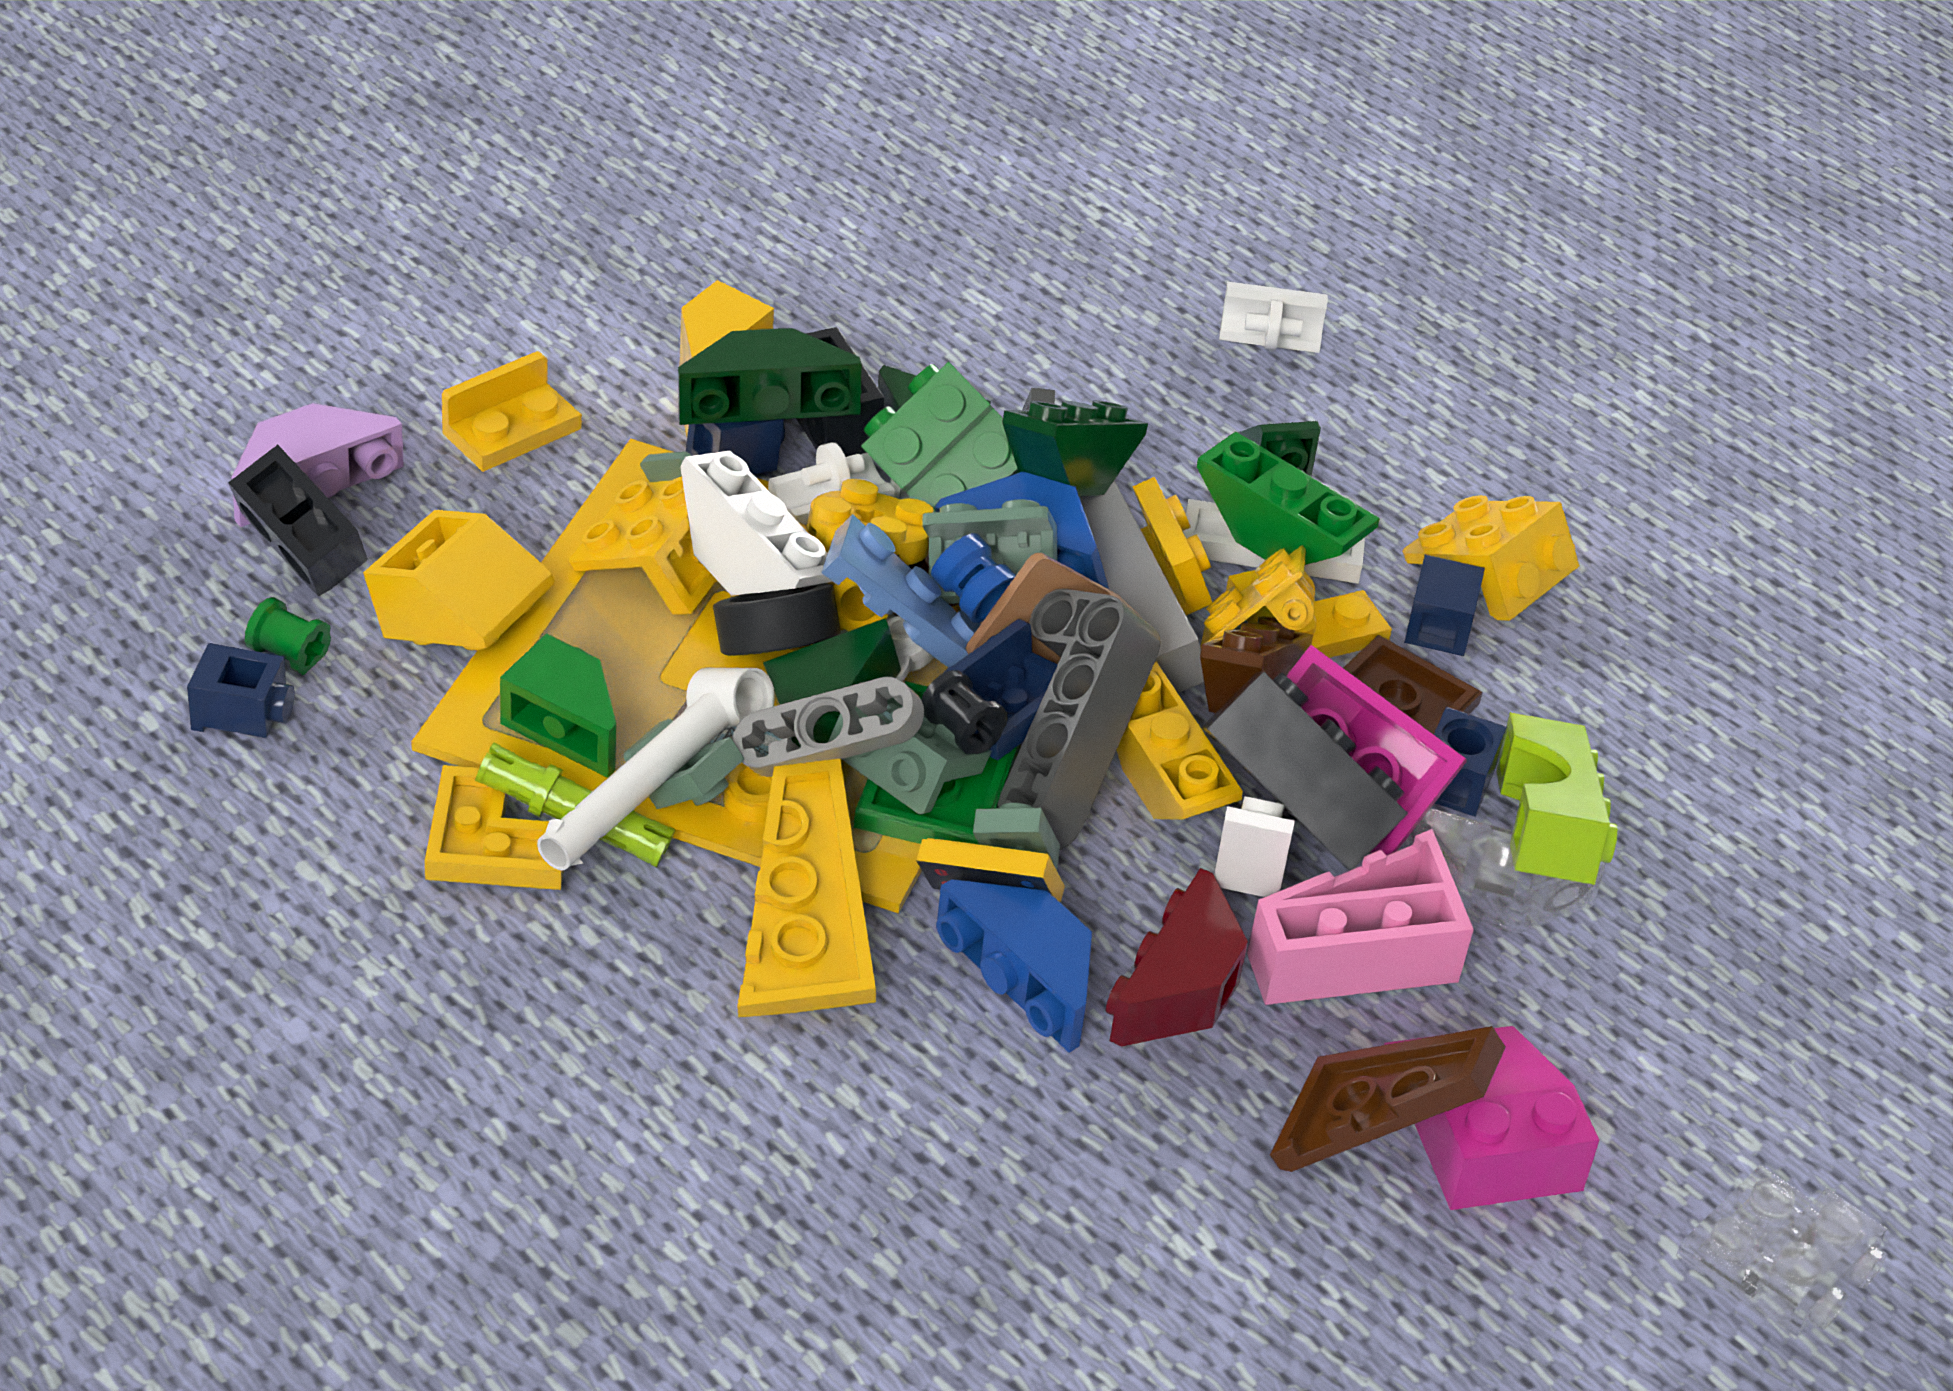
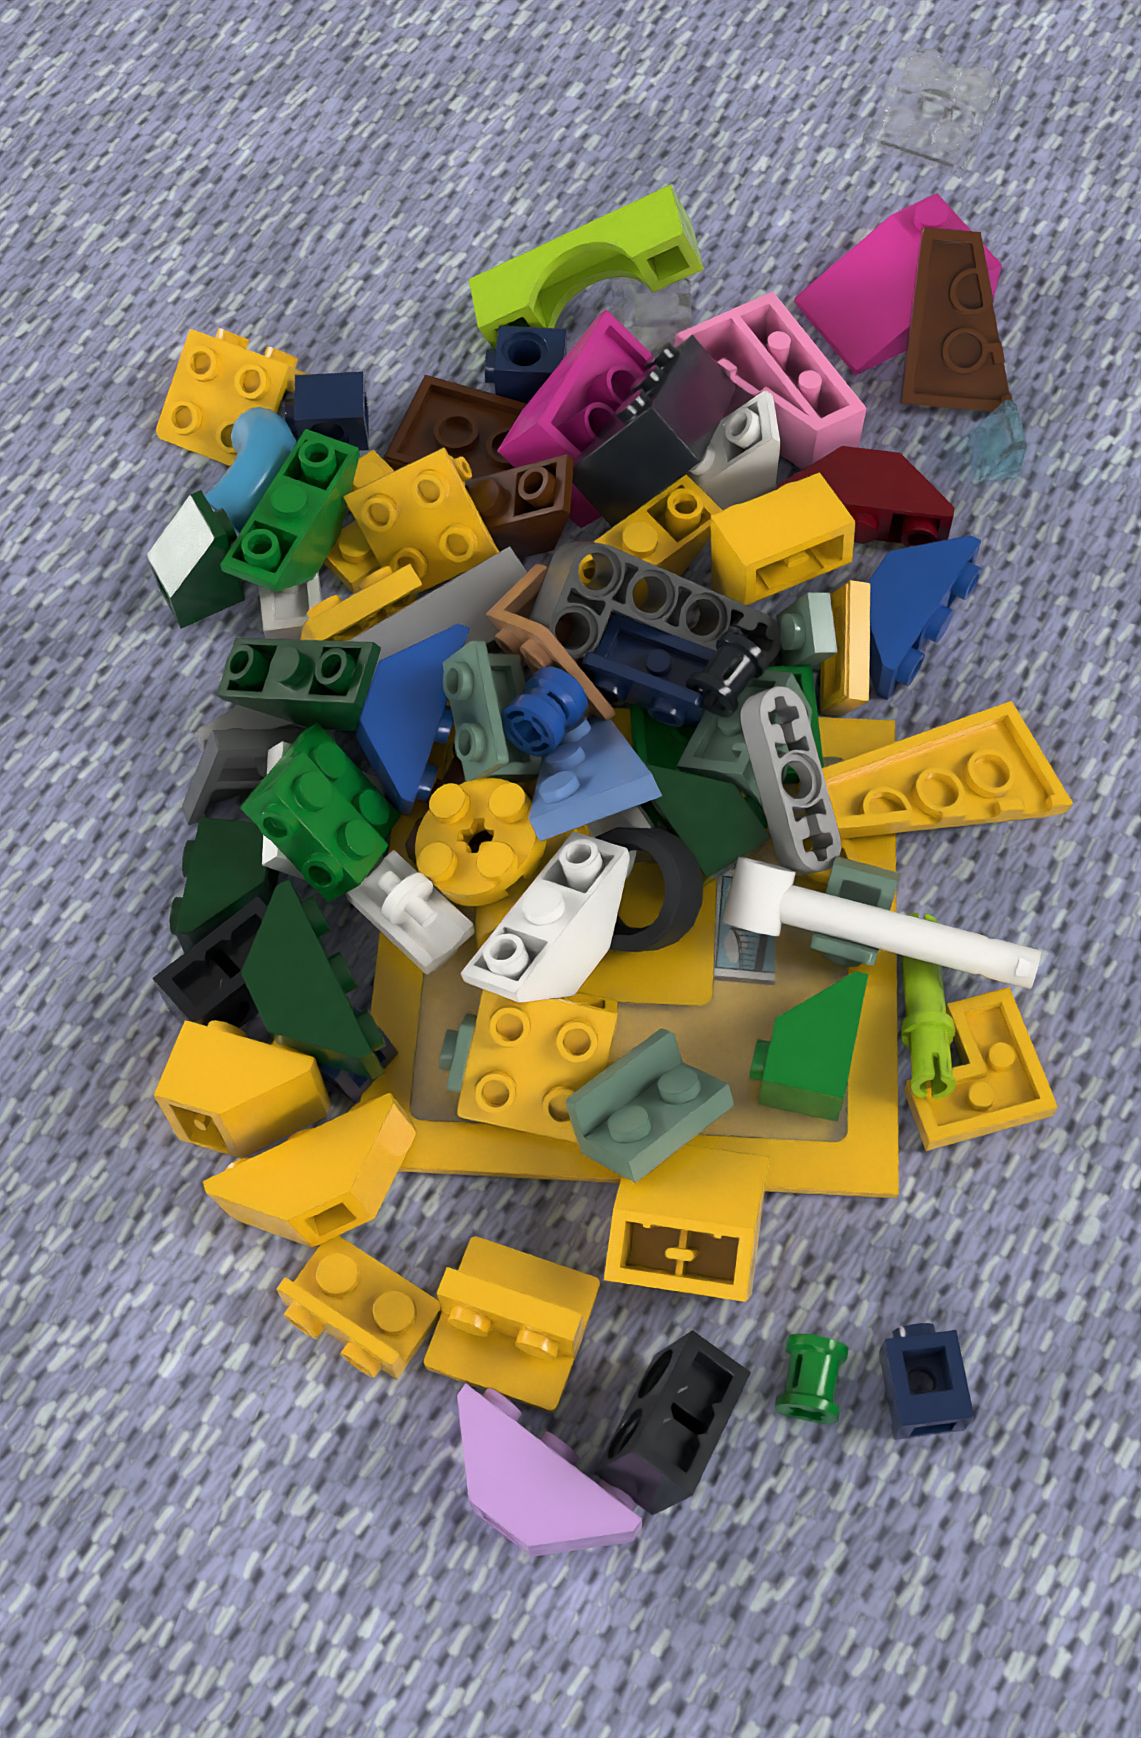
camera: 100 degrees left, 20 degrees up
none -> yellow slope [203,1092,417,1248]
none -> dark azure cylinder [204,407,297,534]
none -> yellow bracket [424,1236,600,1413]
none -> sand green bracket [565,1028,734,1183]
none -> yellow slope [711,472,855,605]
none -> clear light blue slope [965,400,1027,483]

